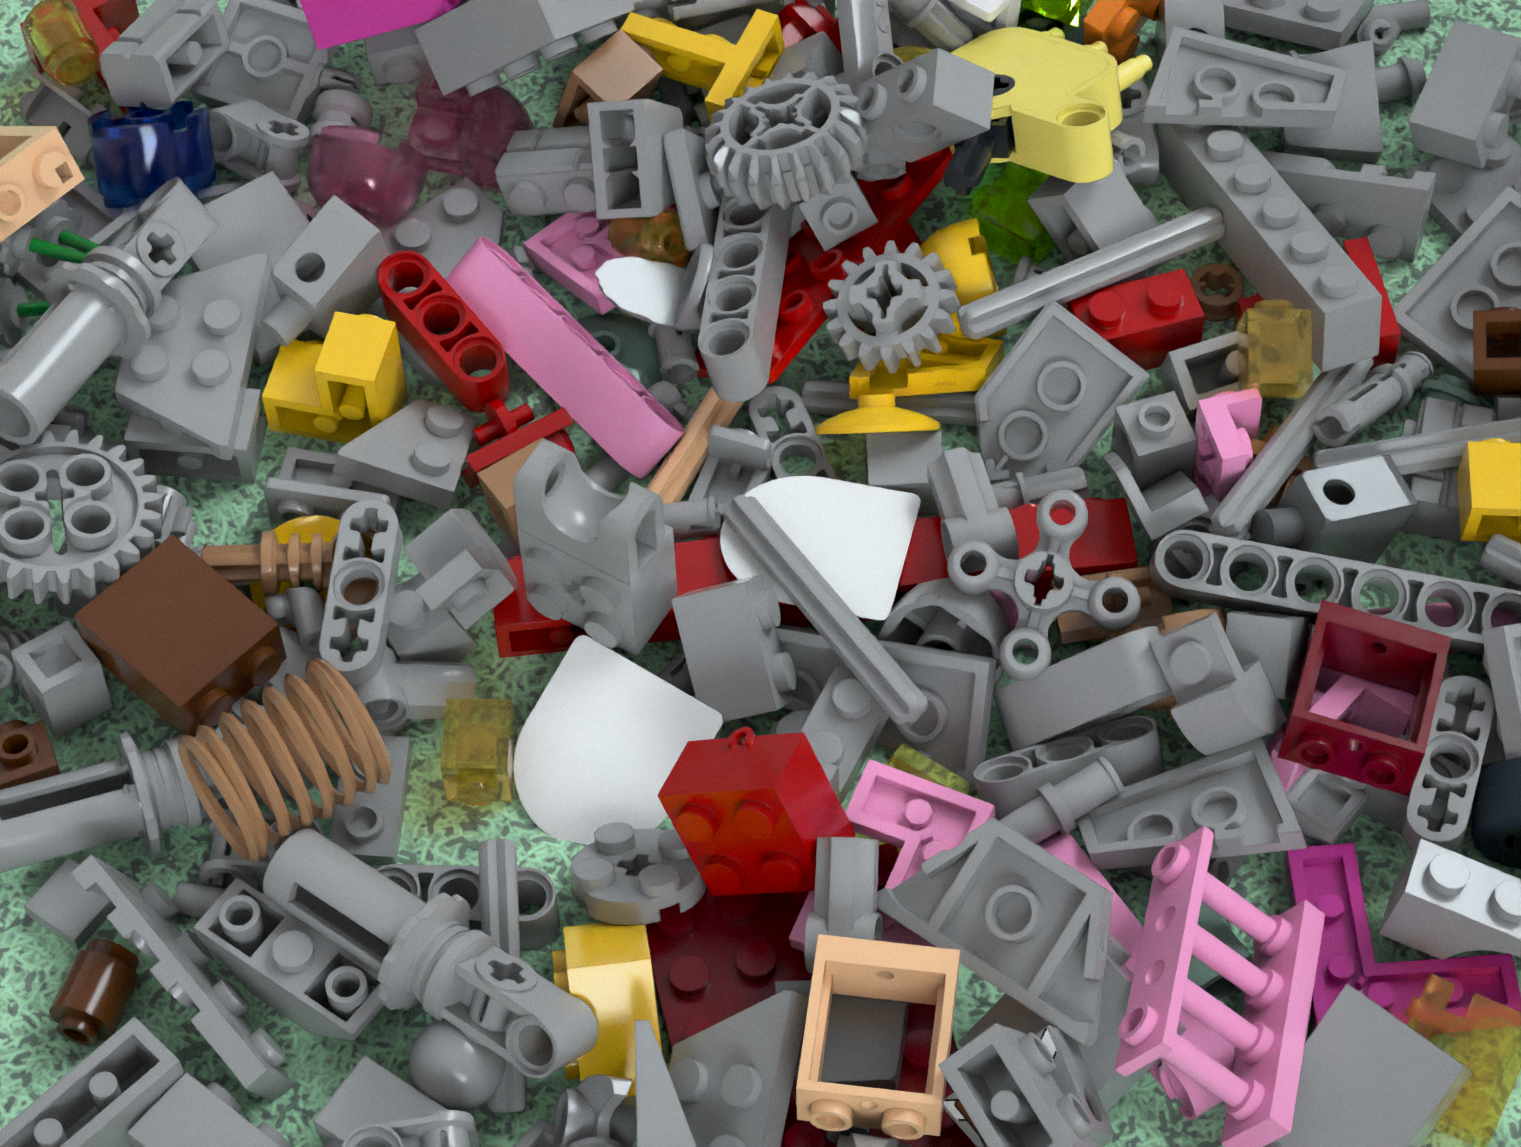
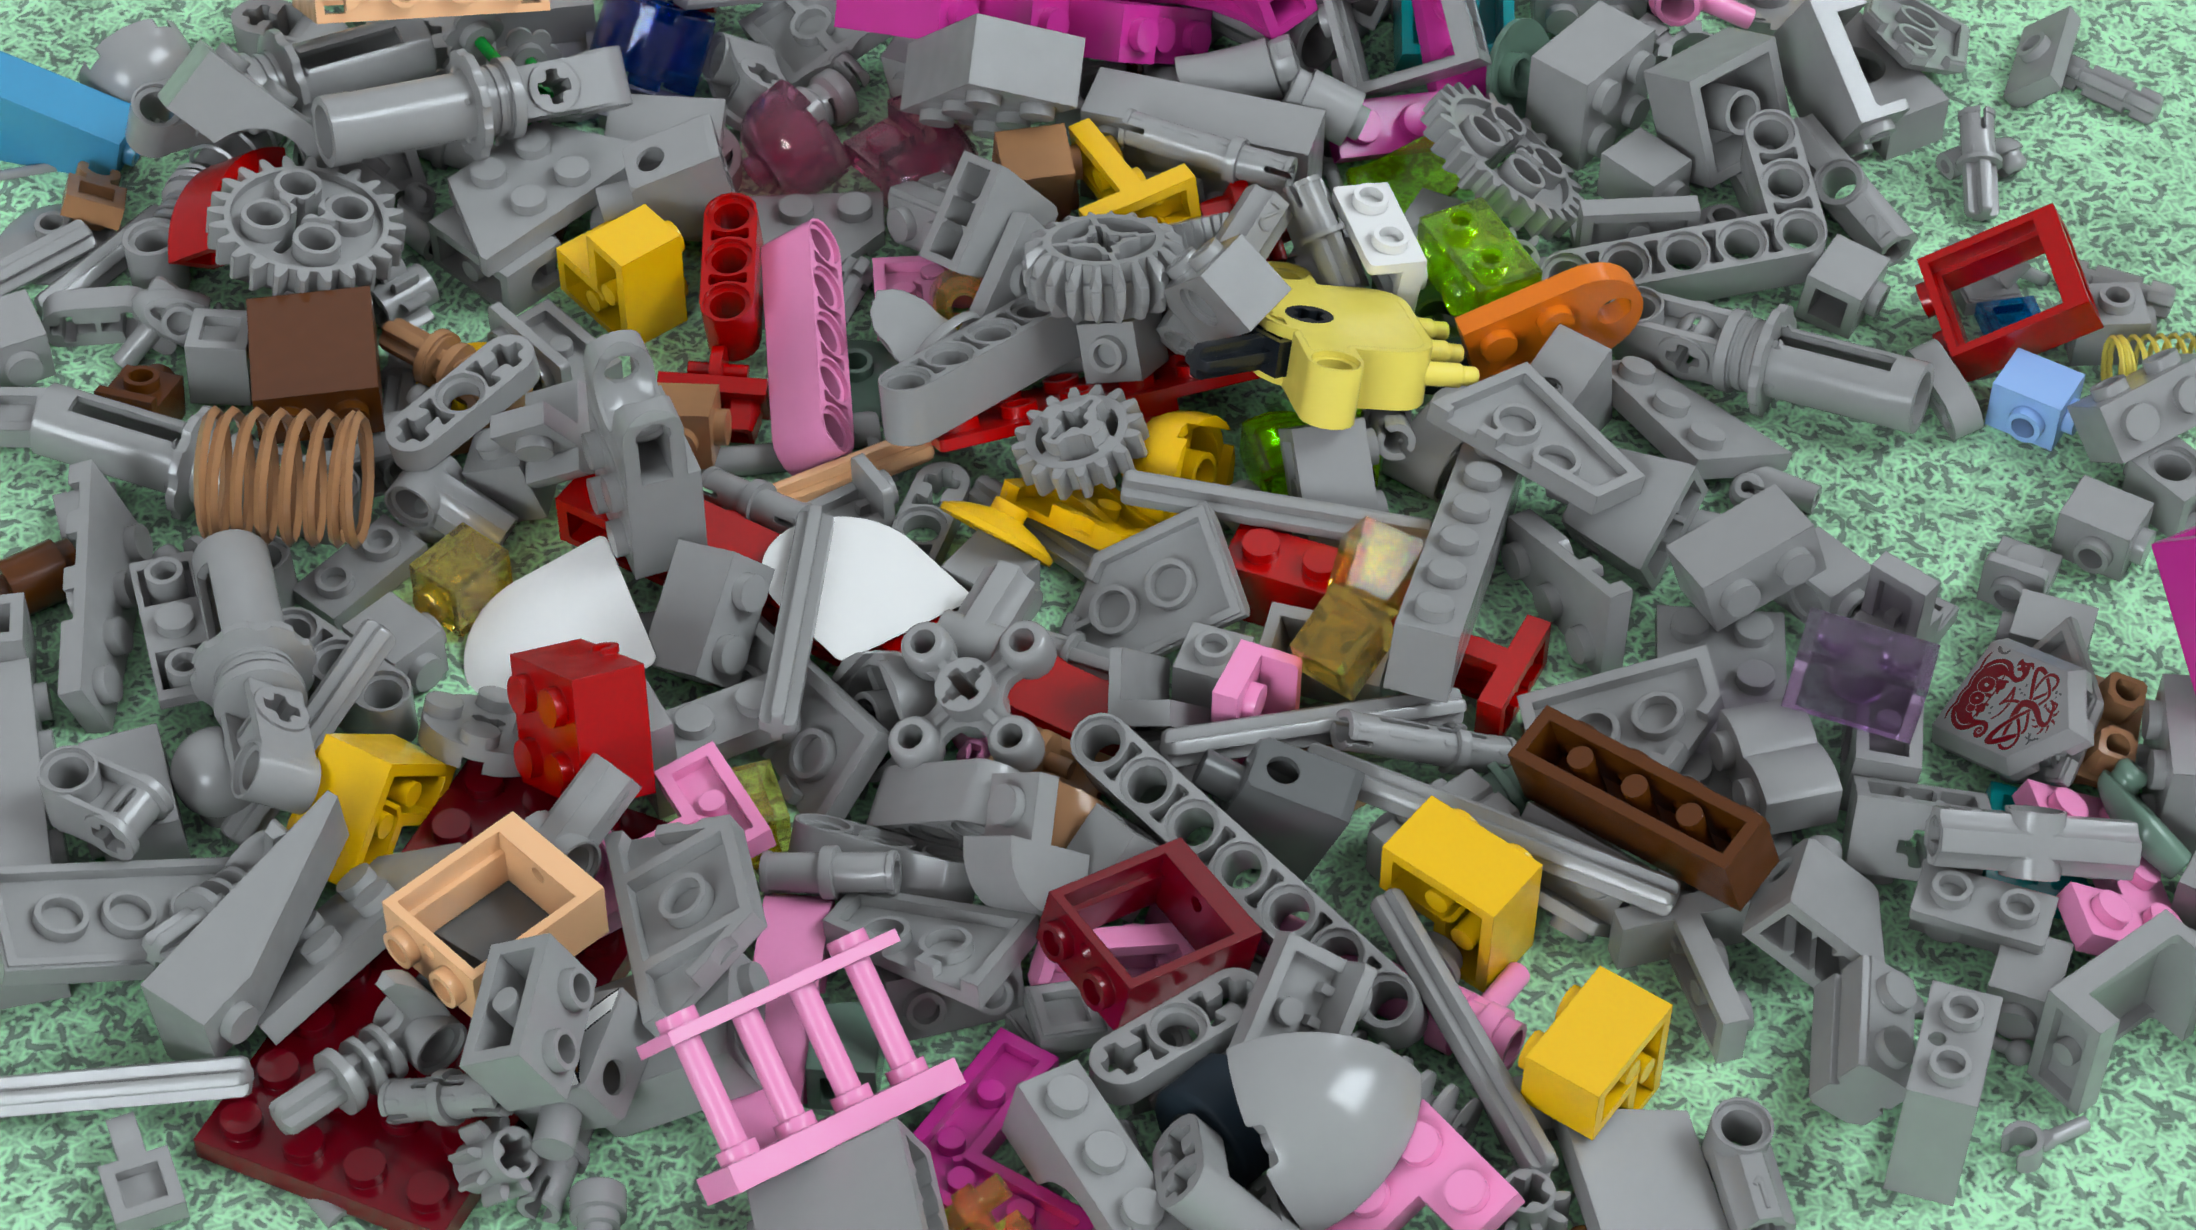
camera: 35 degrees right, 10 degrees down
light grey wing [332,398,478,511] -> none
none -> light grey brick [342,591,449,696]
none -> clear yellow brick [1322,516,1424,625]

